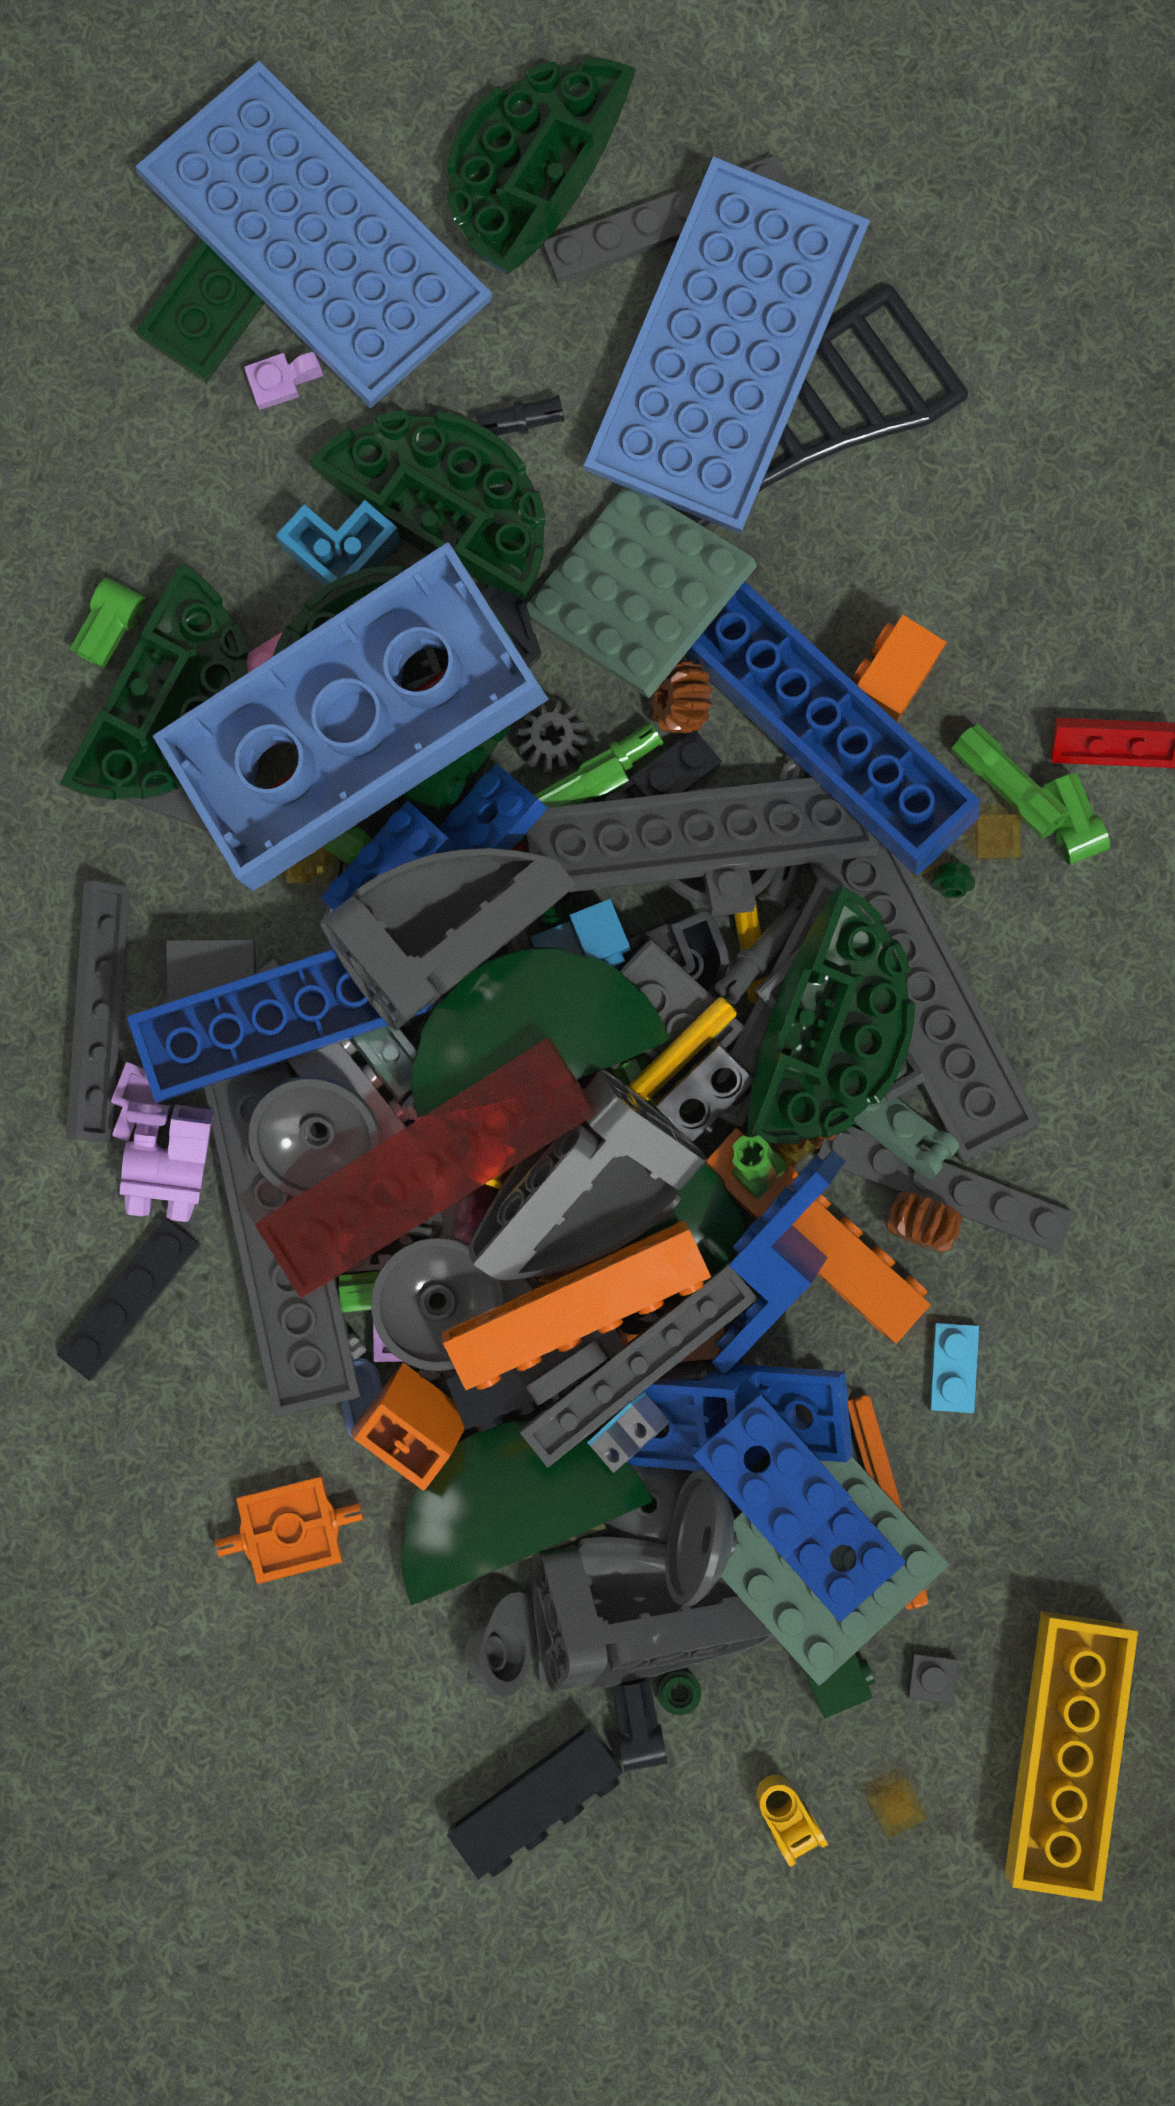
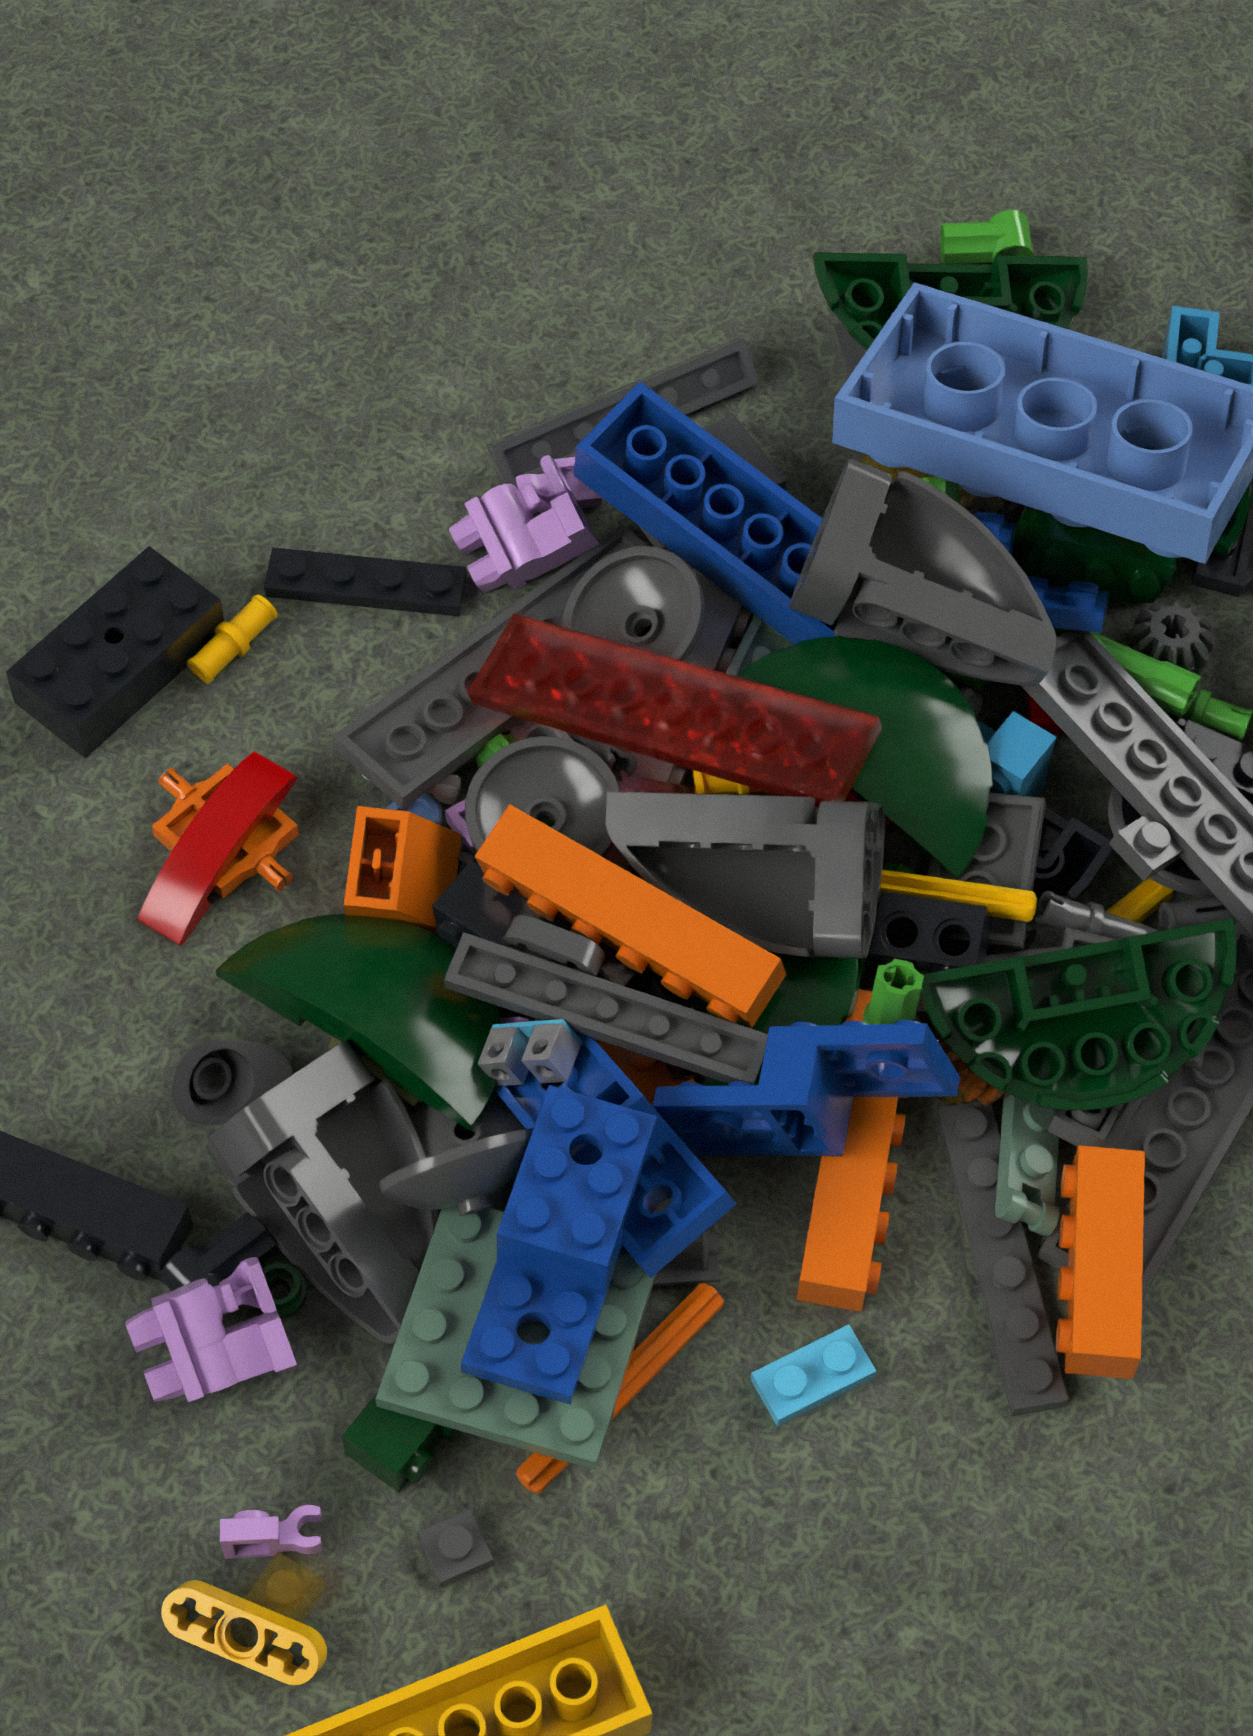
camera: 55 degrees right, 25 degrees down
yellow piece [756,1775,829,1867] -> none
dark orange gear [885,1191,963,1253] -> none
none -> black brick [6,546,224,759]
none -> lavender hips [125,1257,297,1402]
none -> red slope [137,751,297,946]
none -> yellow beam [161,1580,327,1685]
none -> yellow pin [187,594,278,684]
none -> lavender plate [220,1505,322,1559]
none -> orange brick [1056,1145,1145,1379]

